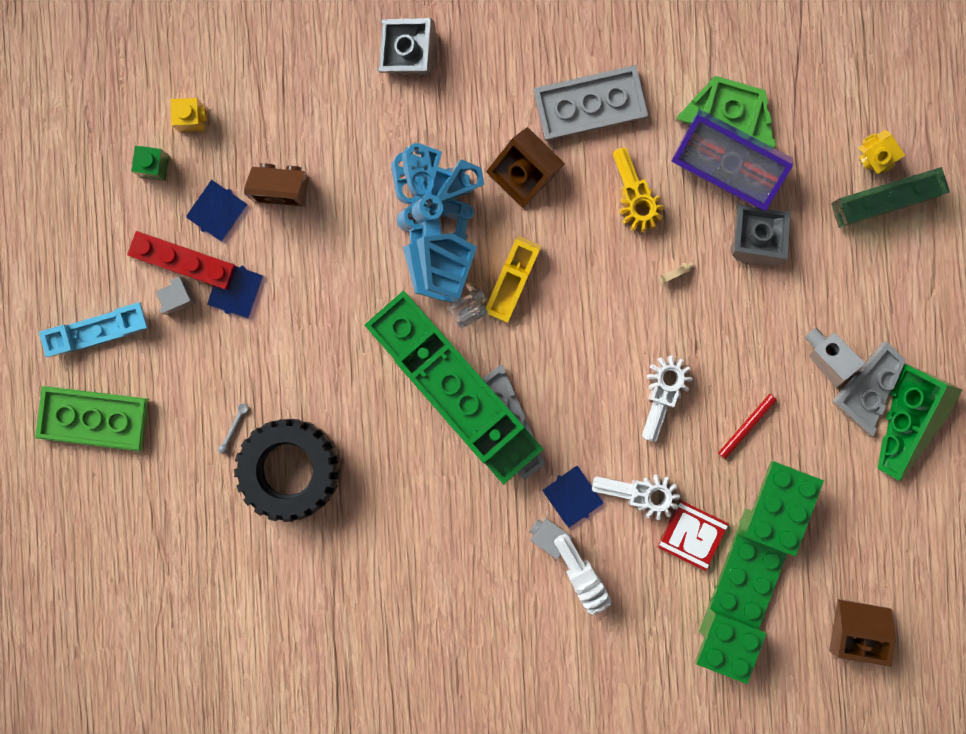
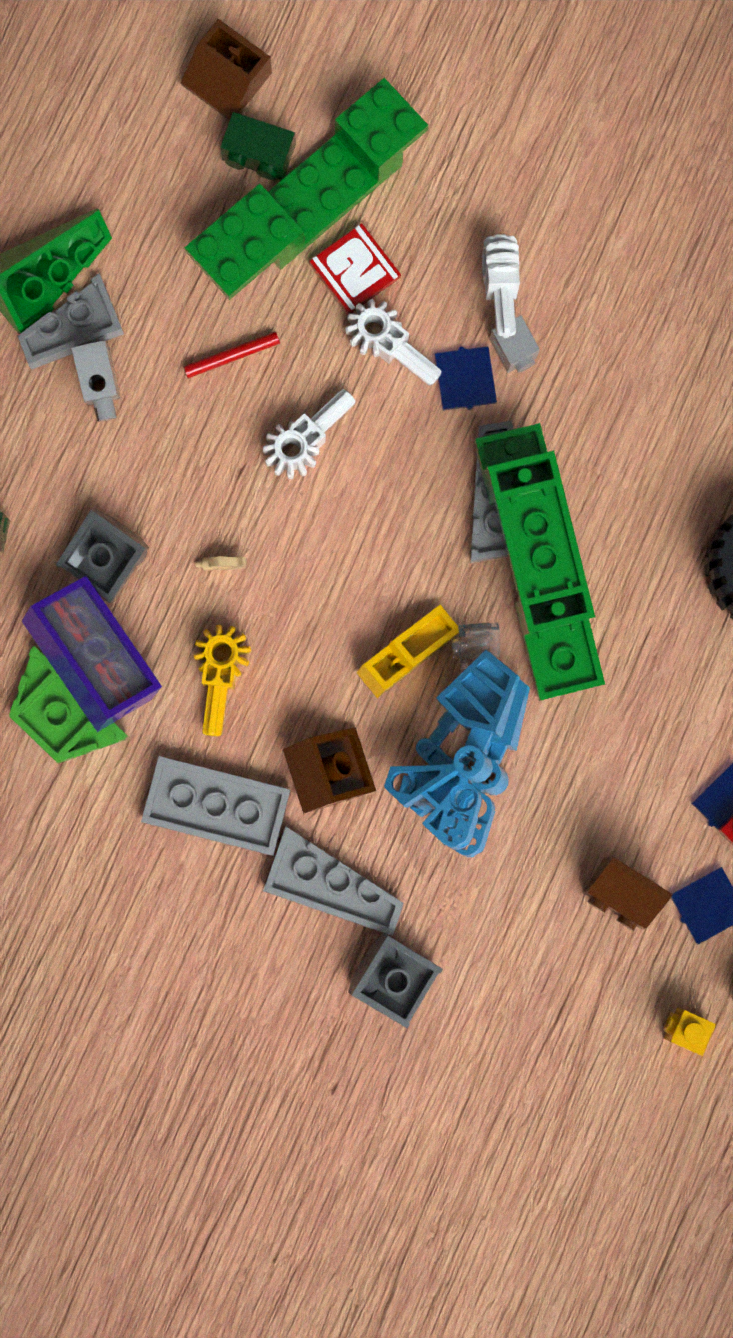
camera: 160 degrees left, 5 degrees down
none -> dark green brick [220,112,296,180]
none -> light grey wing [263,827,404,936]

